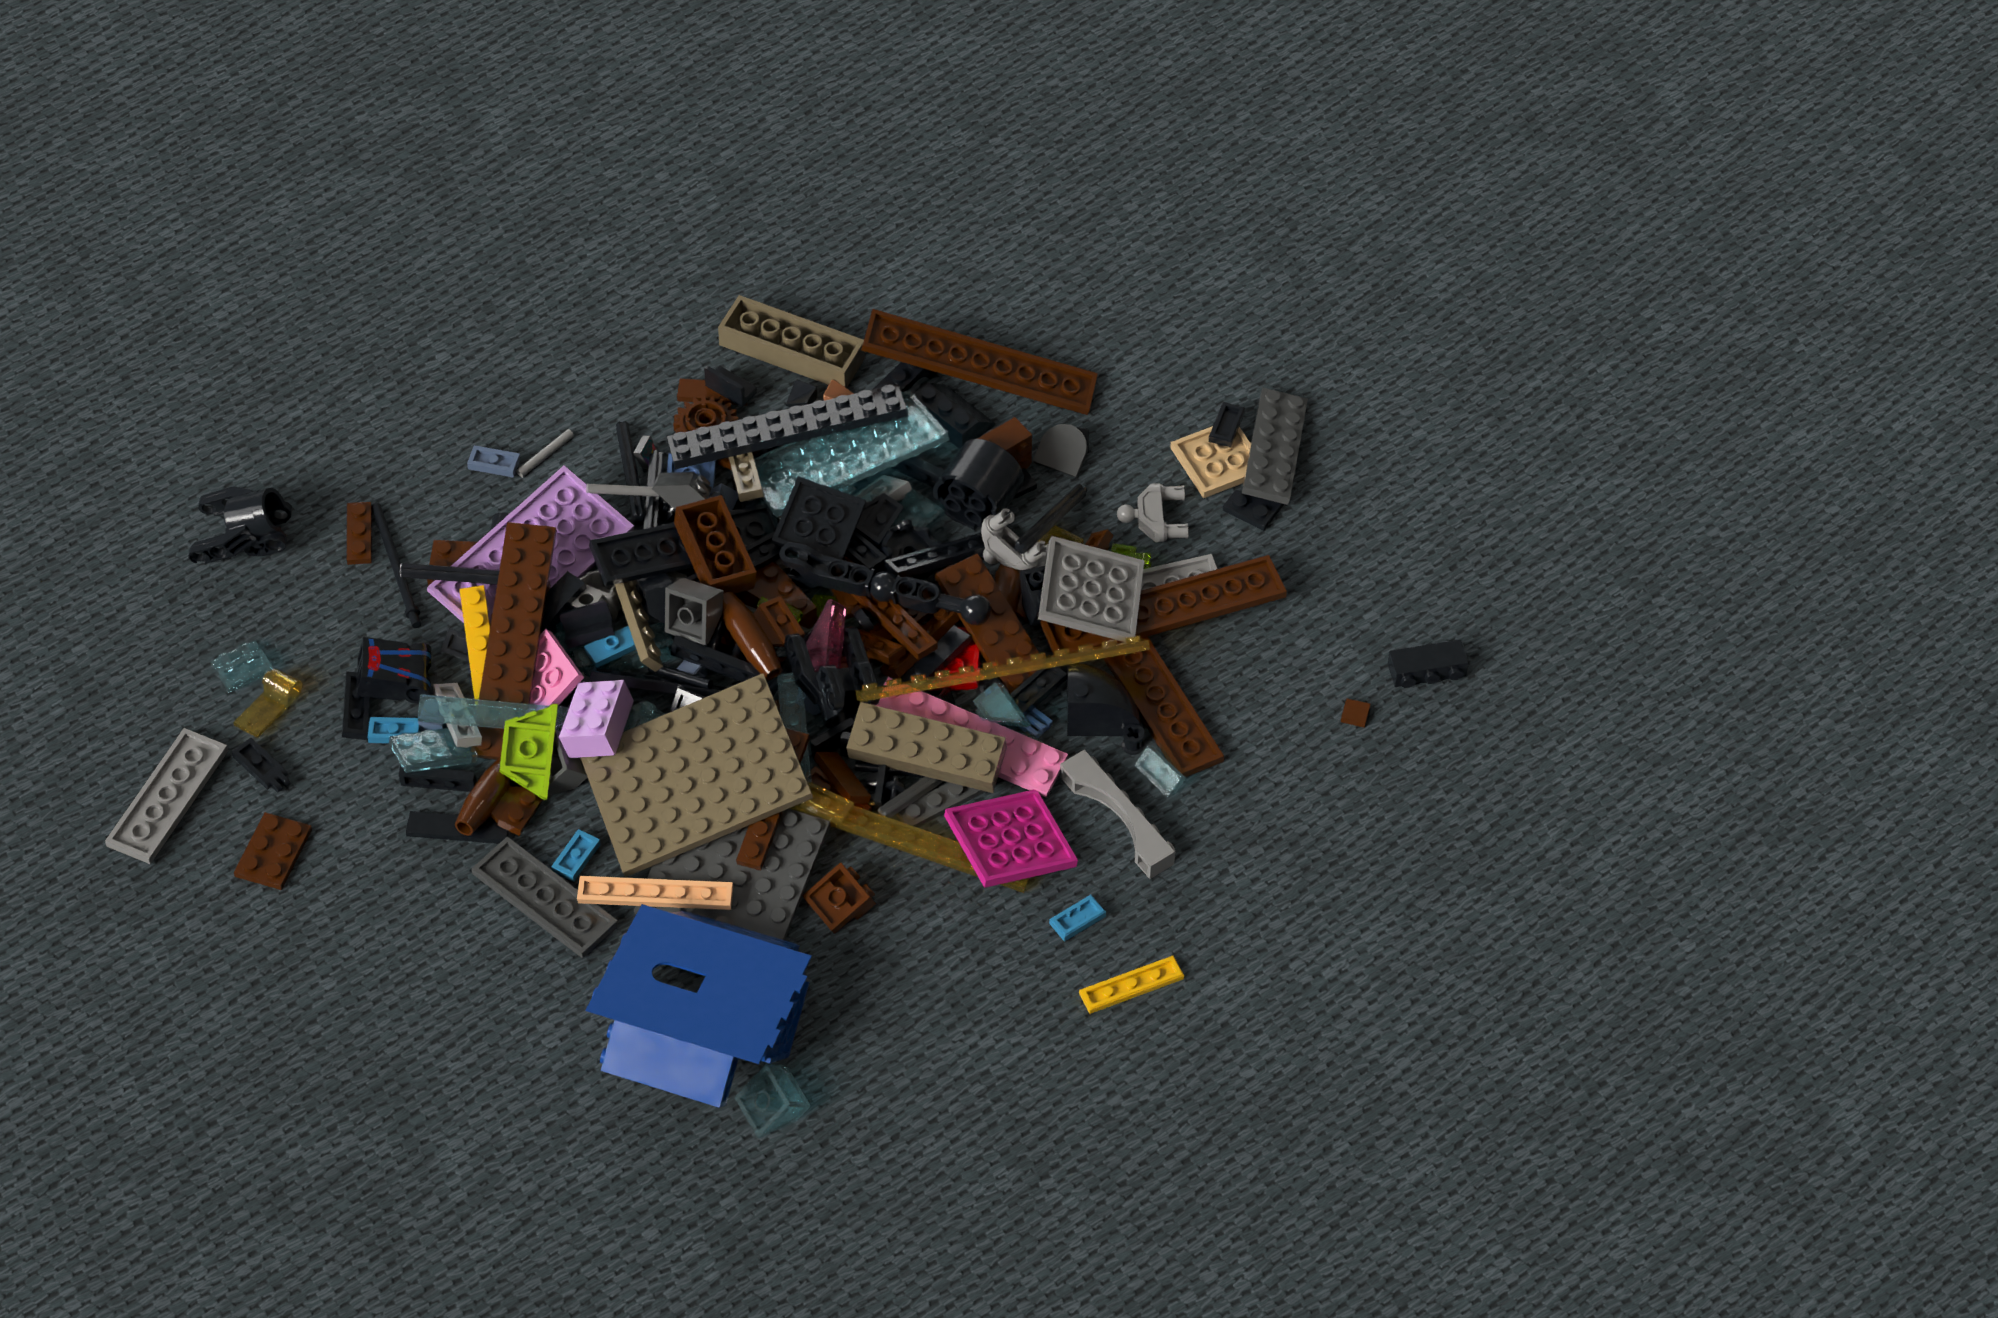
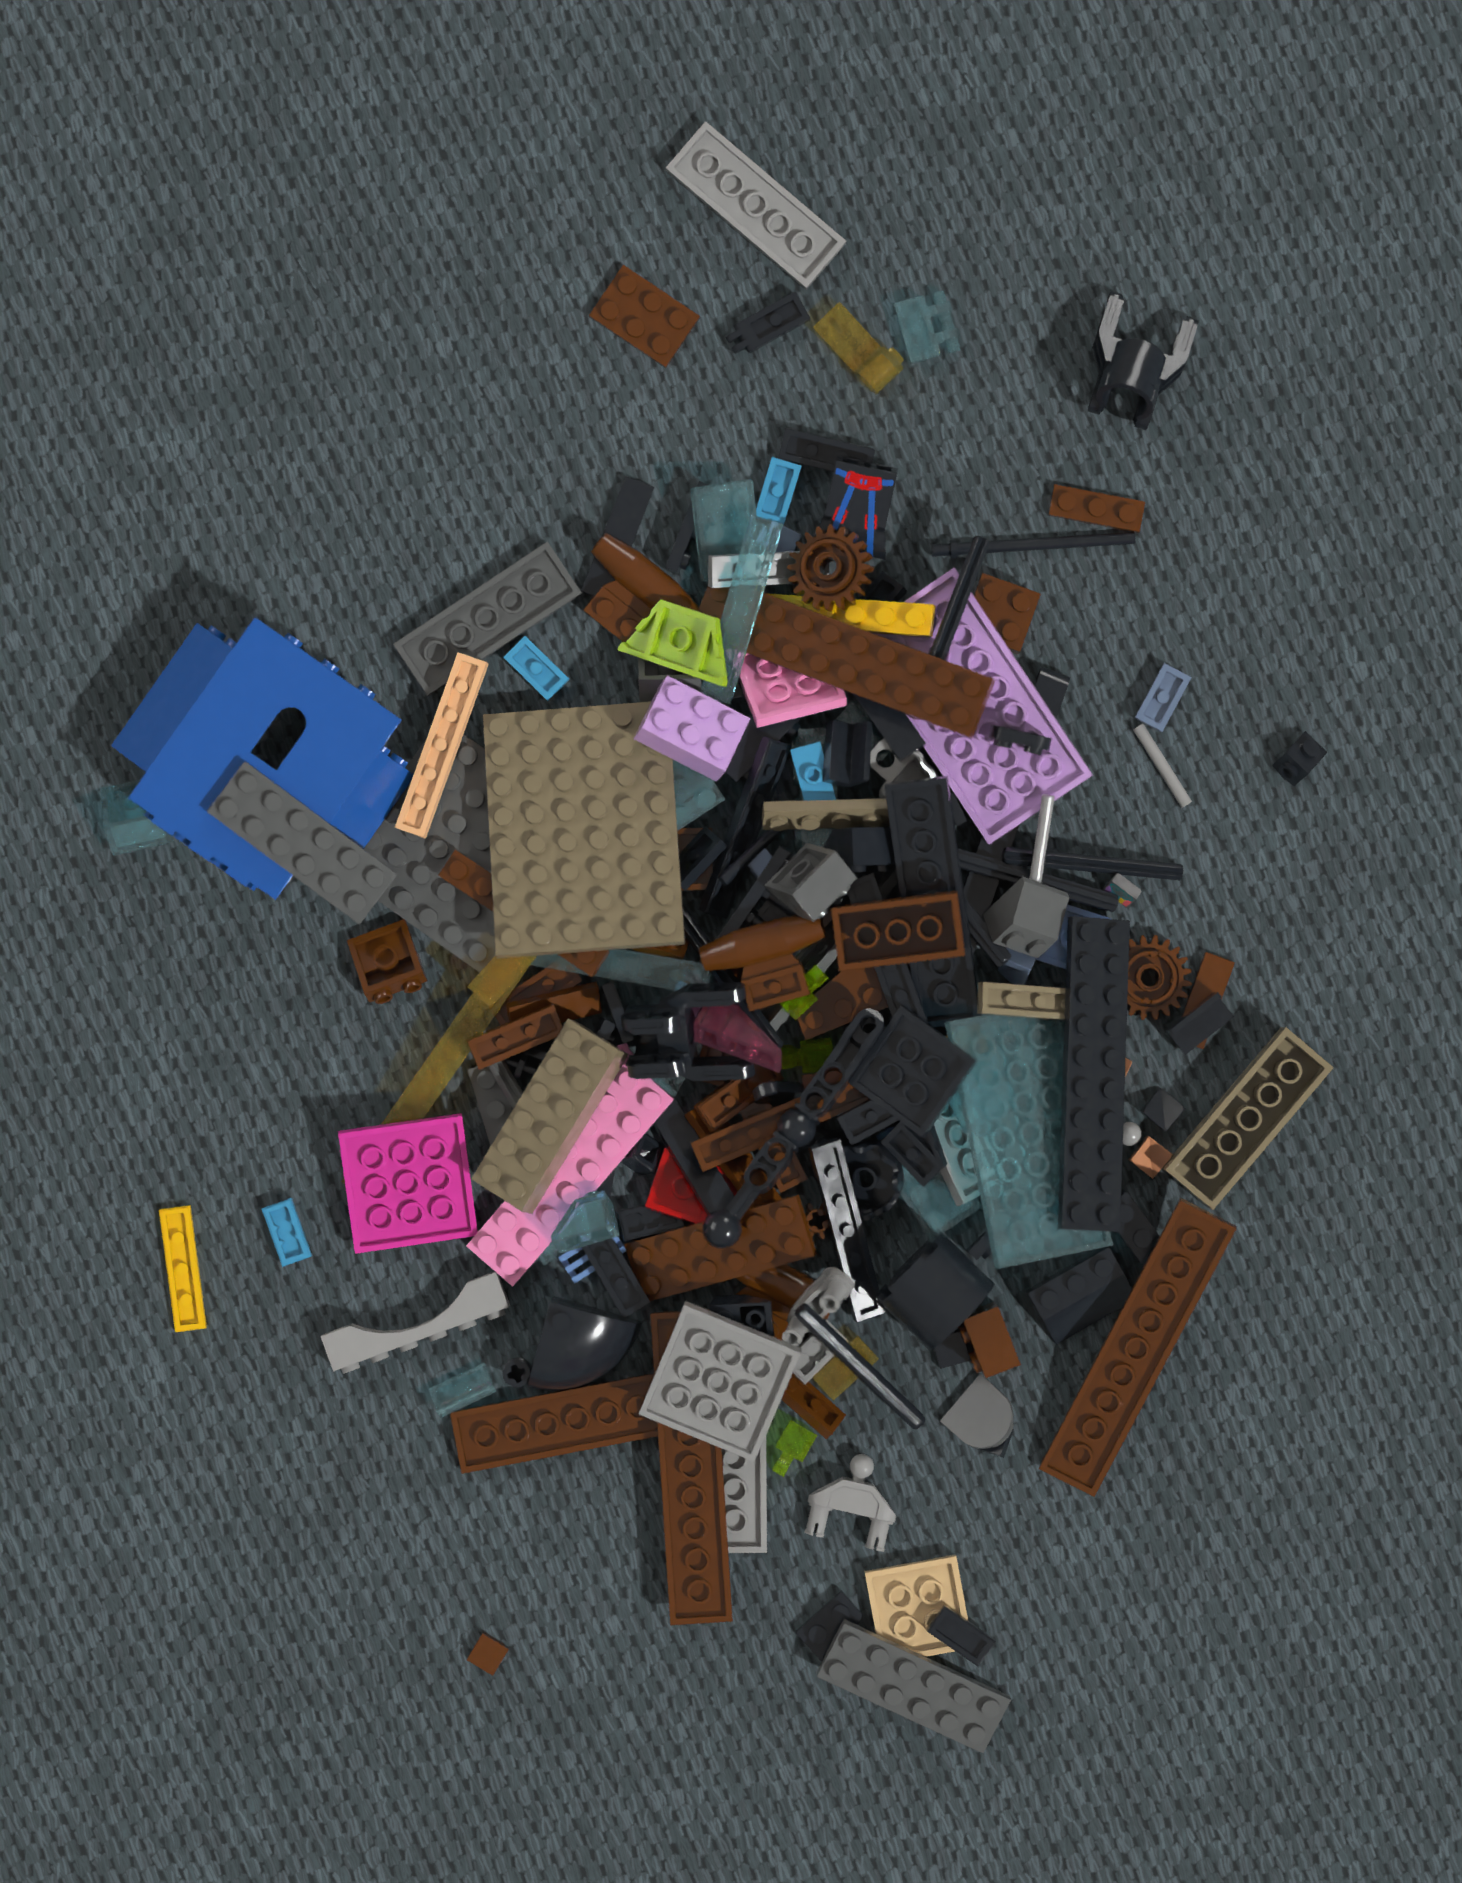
camera: 105 degrees right, 35 degrees up
clear yellow plate [856,635,1150,702] -> none
black brick [1388,639,1468,688] -> none
none -> dark grey plate [207,761,397,925]
none -> reddish brown plate [466,1004,563,1070]
none -> reddish brown gear [787,524,874,612]
none -> black plate [988,725,1052,755]
none -> black bracket [1272,731,1327,786]

